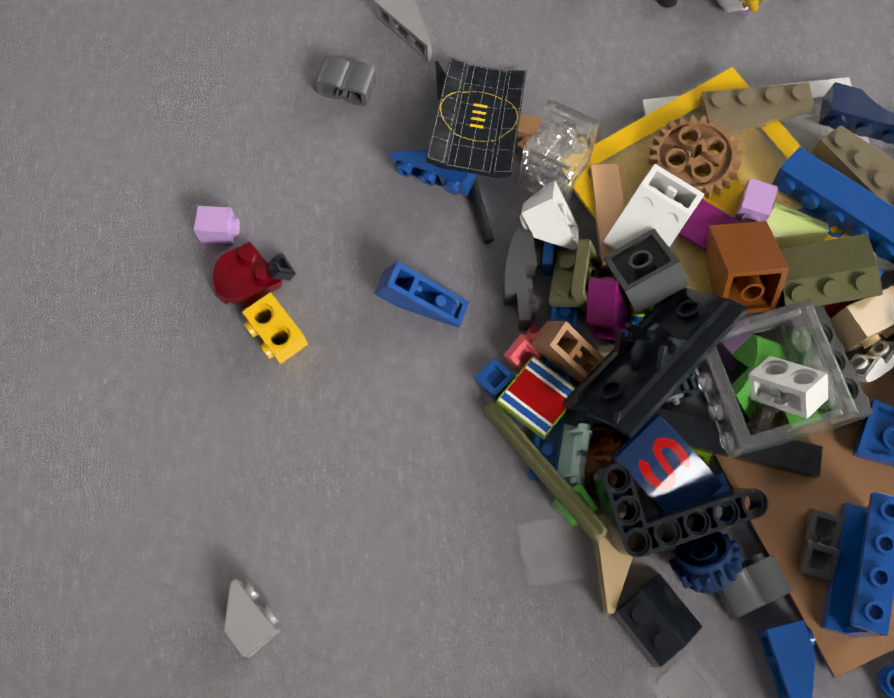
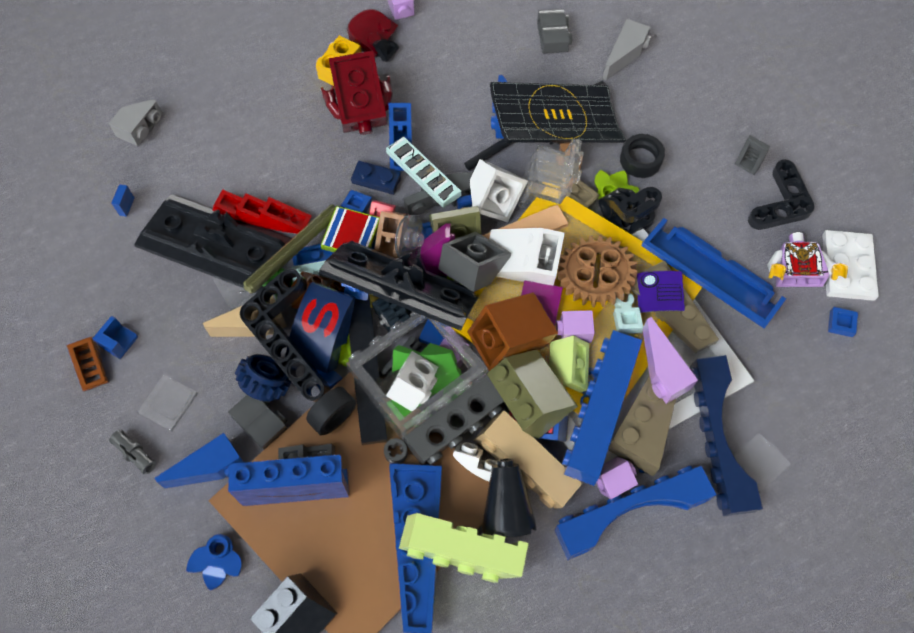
camera: 65 degrees right, 5 degrees down
black slope [612,574,703,667] -> none
none -> blue tile [111,184,135,217]
none -> black hinge [134,194,292,293]
none -> red slope [212,189,312,234]
none -> black tyre [306,386,356,436]
none -> dark red torso [321,50,393,135]
none -> dark blue plate [351,160,401,195]
none -> dark grey bush [384,438,408,464]
none -> tile [386,137,461,208]
none -> clear dish [395,215,424,262]
none -> lime plate [594,170,639,200]
none -> black piece [599,187,662,235]
none -> light aqua plate [613,294,644,334]
none -> black tyre [620,134,665,178]
none -> dark purple sticker [637,271,685,313]
none -> blue slope [641,218,786,328]
none -> lavender slope [642,317,698,404]

